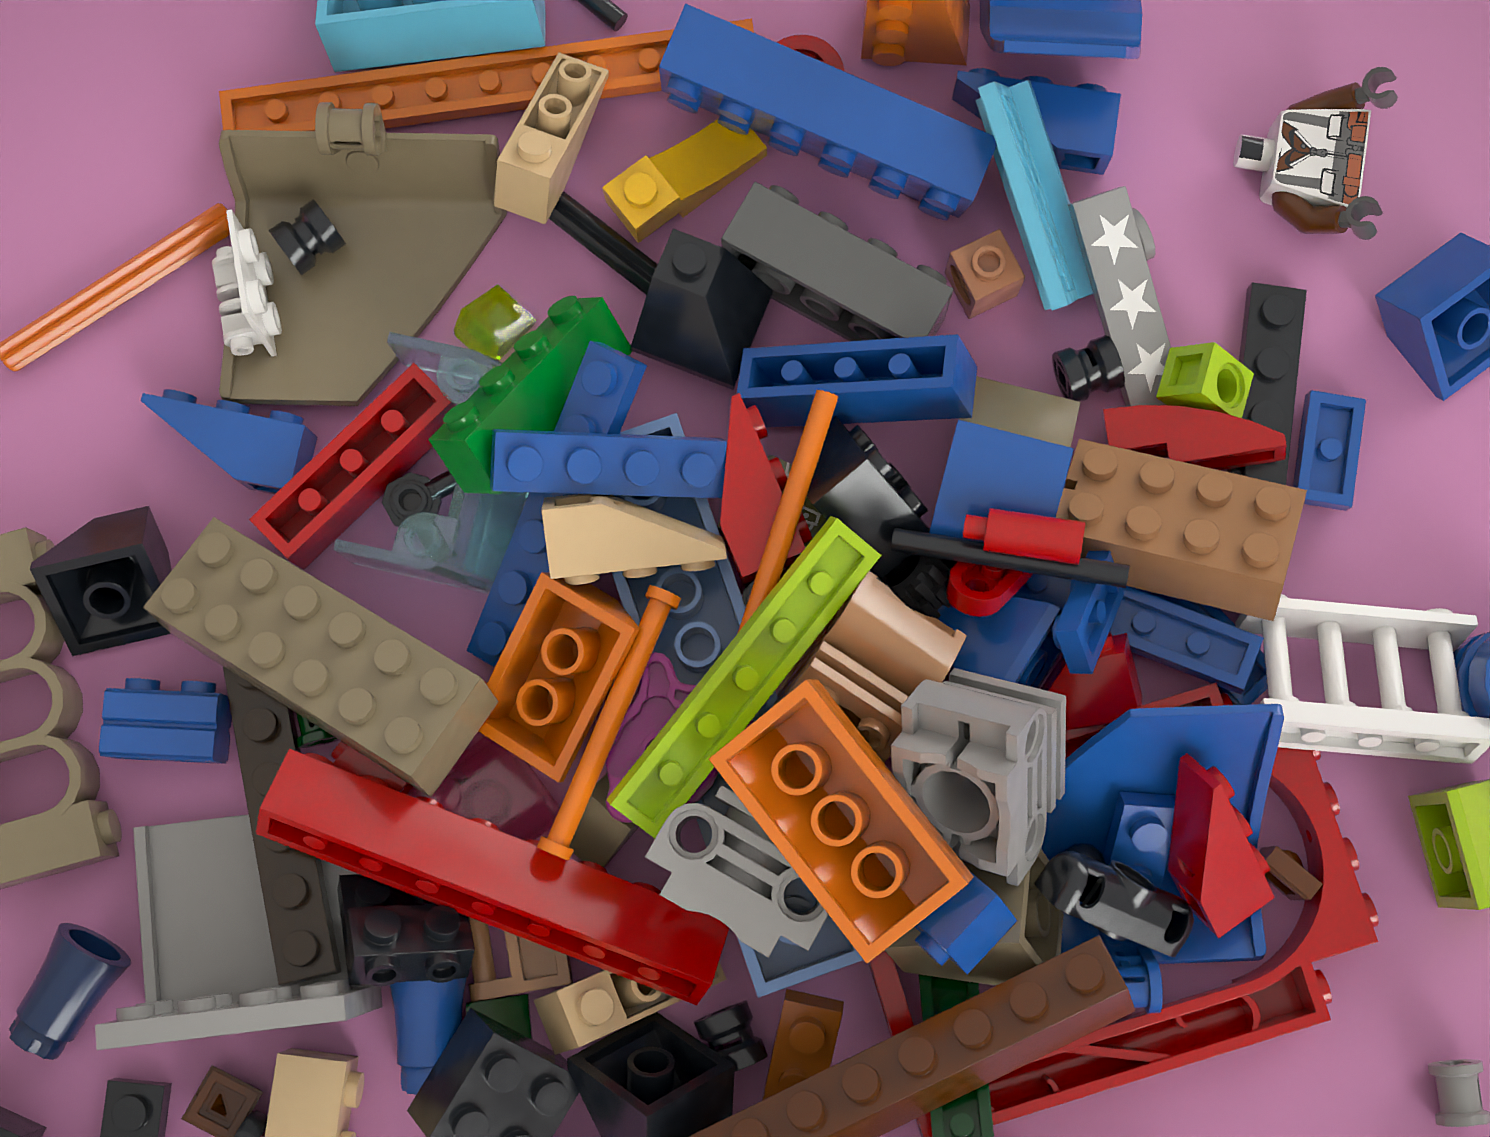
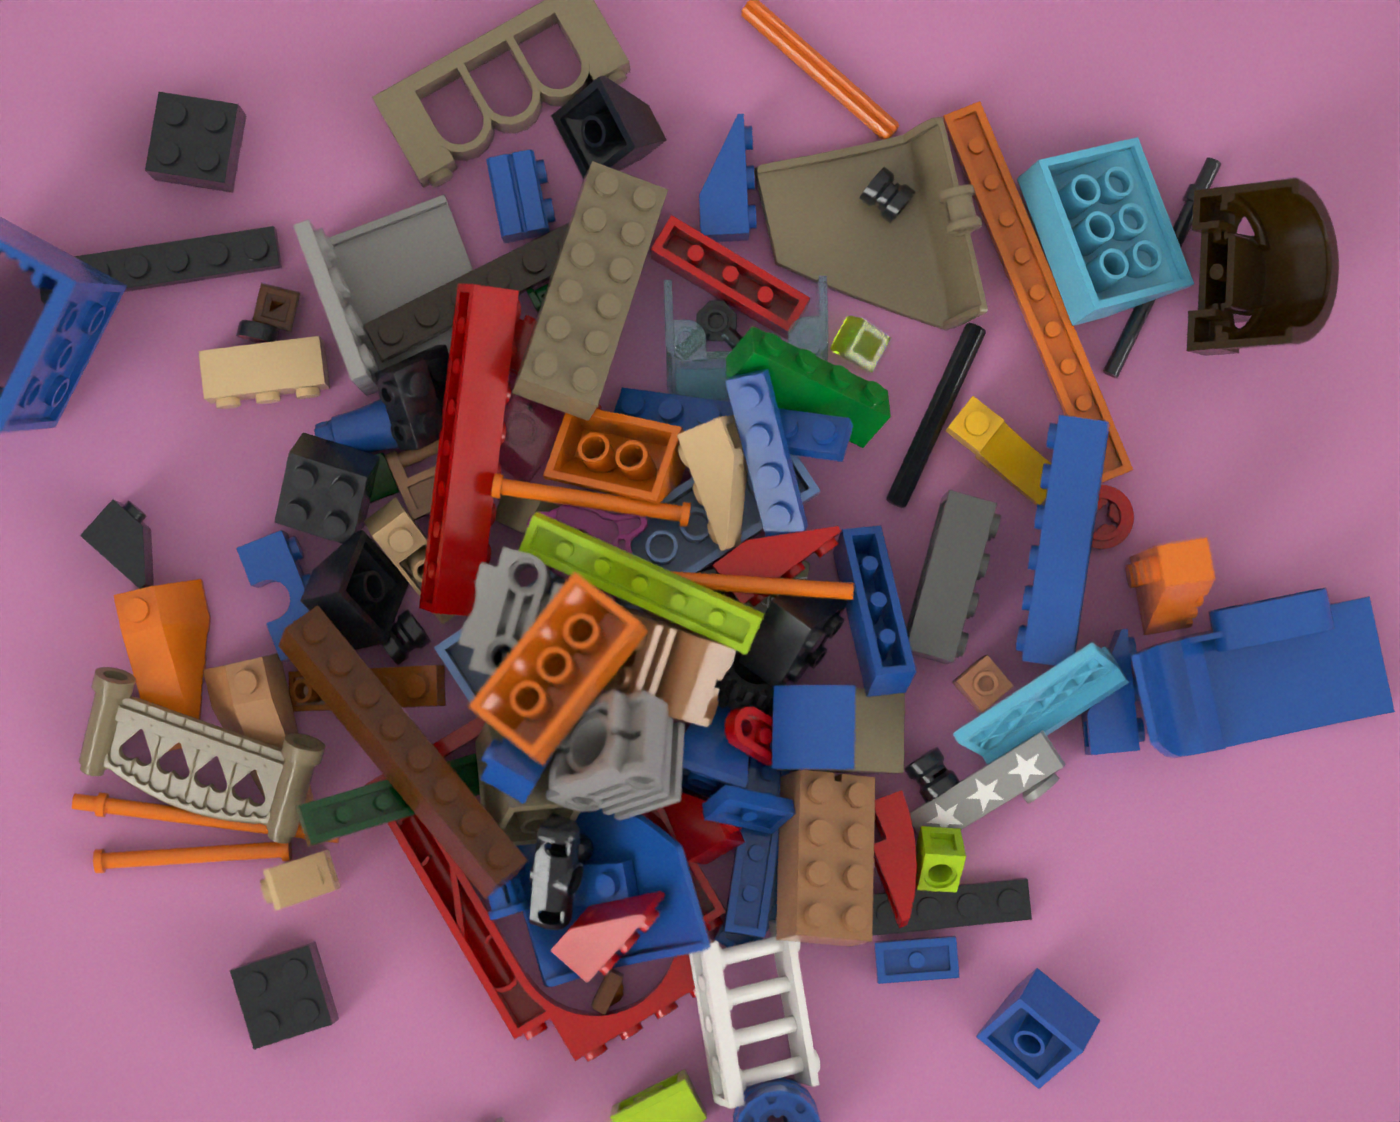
camera: 70 degrees right, 5 degrees up
dark blue plant [9,923,131,1060] -> none
white hinge [212,209,282,357] -> none
tan slope [494,53,609,224] -> none
black slope [630,229,773,390] -> none
black bar [891,528,1130,588] -> none
red cylinder [963,508,1085,565] -> none
torso [1233,67,1398,240] -> none

